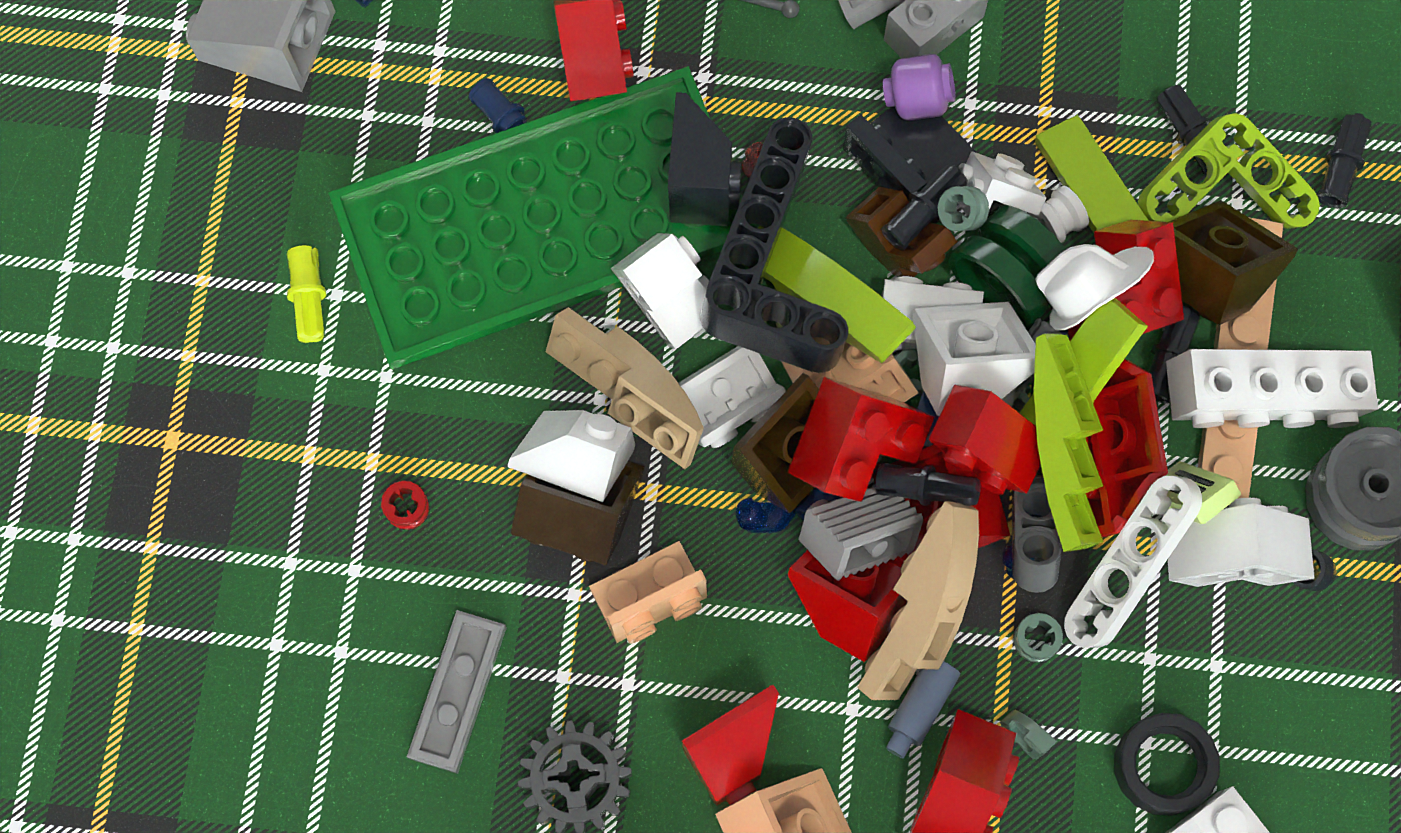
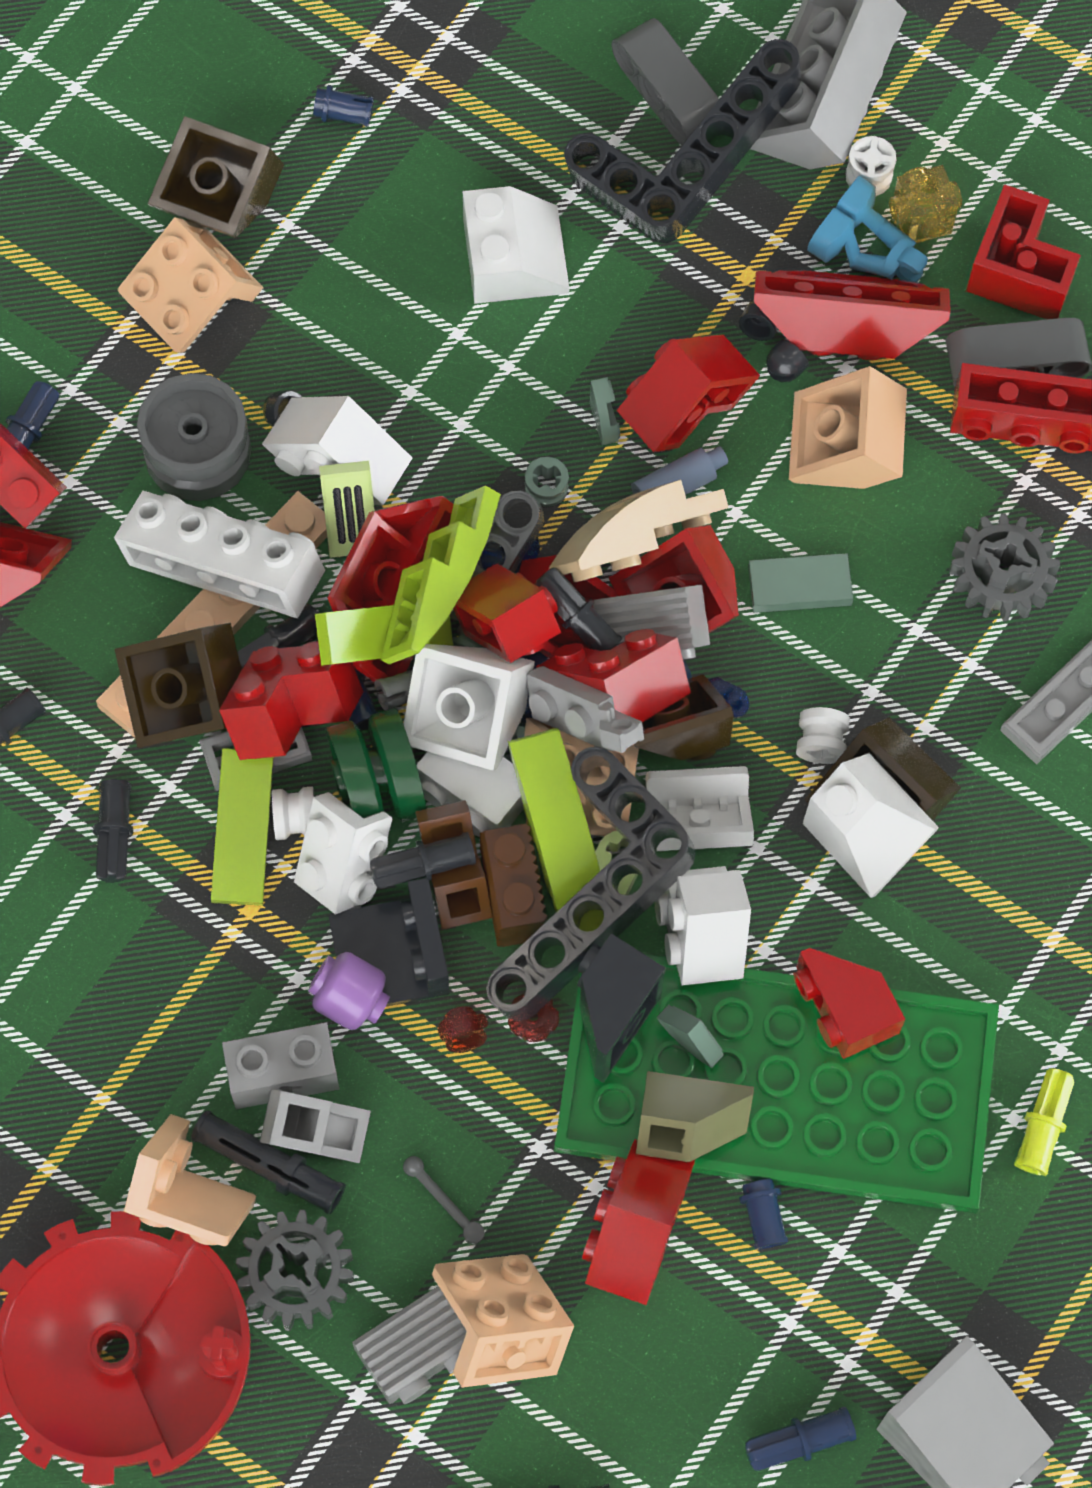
camera: 155 degrees left, 5 degrees down
red bush [381,481,429,530] -> none
tan slope [546,307,704,469] -> none
light nougat bracket [589,541,707,644] -> none
red slope [682,684,779,806] -> none
sand green bush [938,186,989,231] -> none
white piece [1035,244,1154,330] -> none
white beam [1064,476,1202,648] -> none
black tyre [1114,713,1220,816] -> none
lime beam [1138,113,1320,229] -> none
none -> clear red plate [437,1006,488,1053]
none -> reddish brown brick [479,824,548,947]
none -> light grey hinge [527,666,644,753]
none -> olive slope [636,1071,754,1162]
none -> sand green tile [657,1005,724,1068]
none -> sand green tile [748,553,853,613]
none -> red slope [793,948,905,1059]
none -> white wheel [796,707,850,764]

